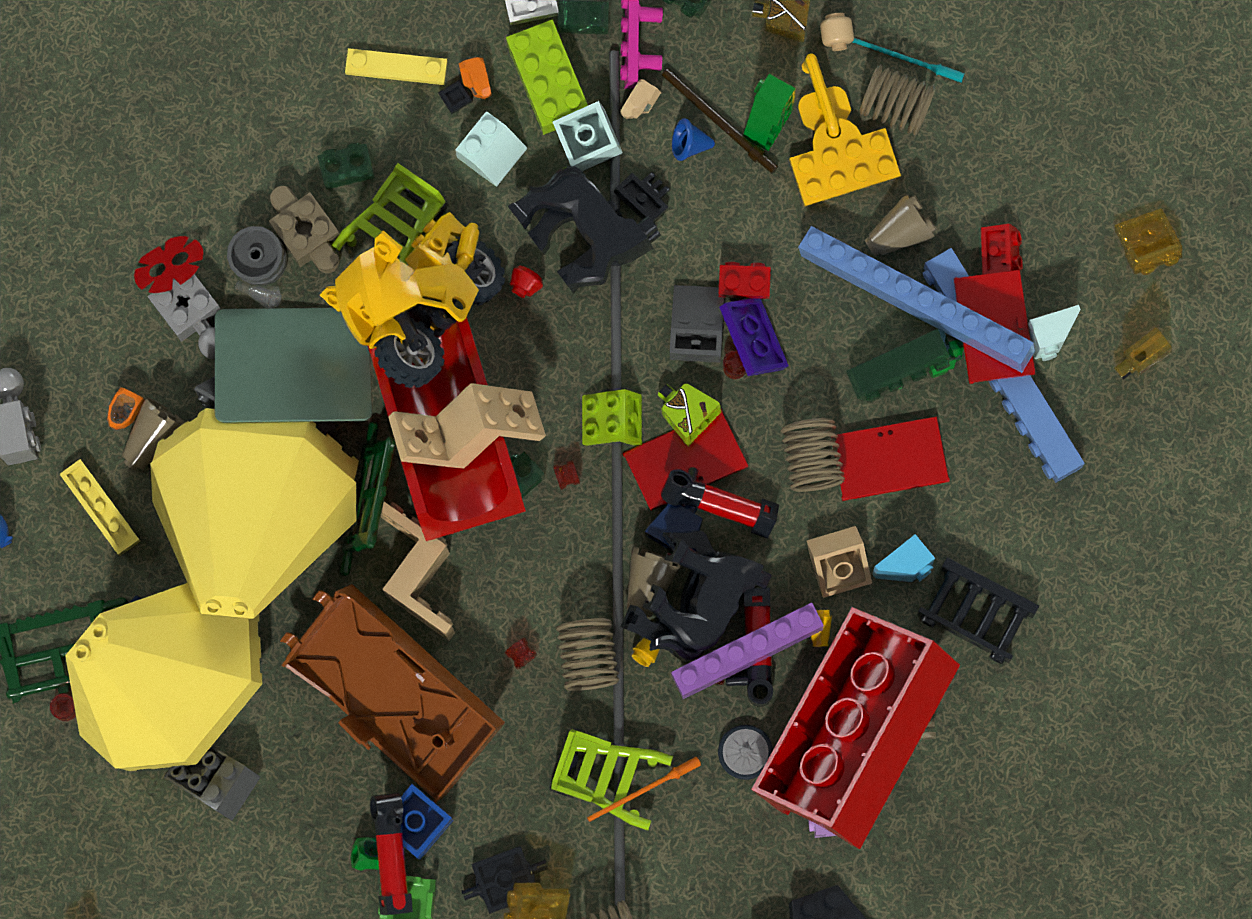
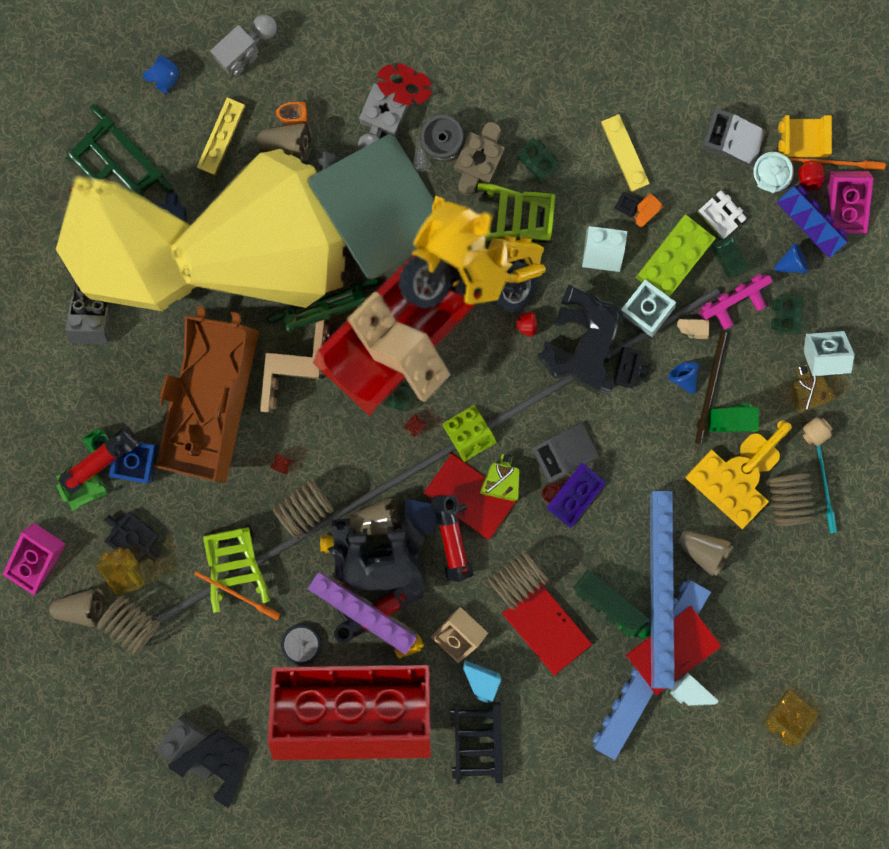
camera: 55 degrees right, 10 degrees up
red bracket [719,262,771,299] -> none
red bracket [981,224,1023,275] -> none
clear yellow torso [1114,327,1172,380] -> none

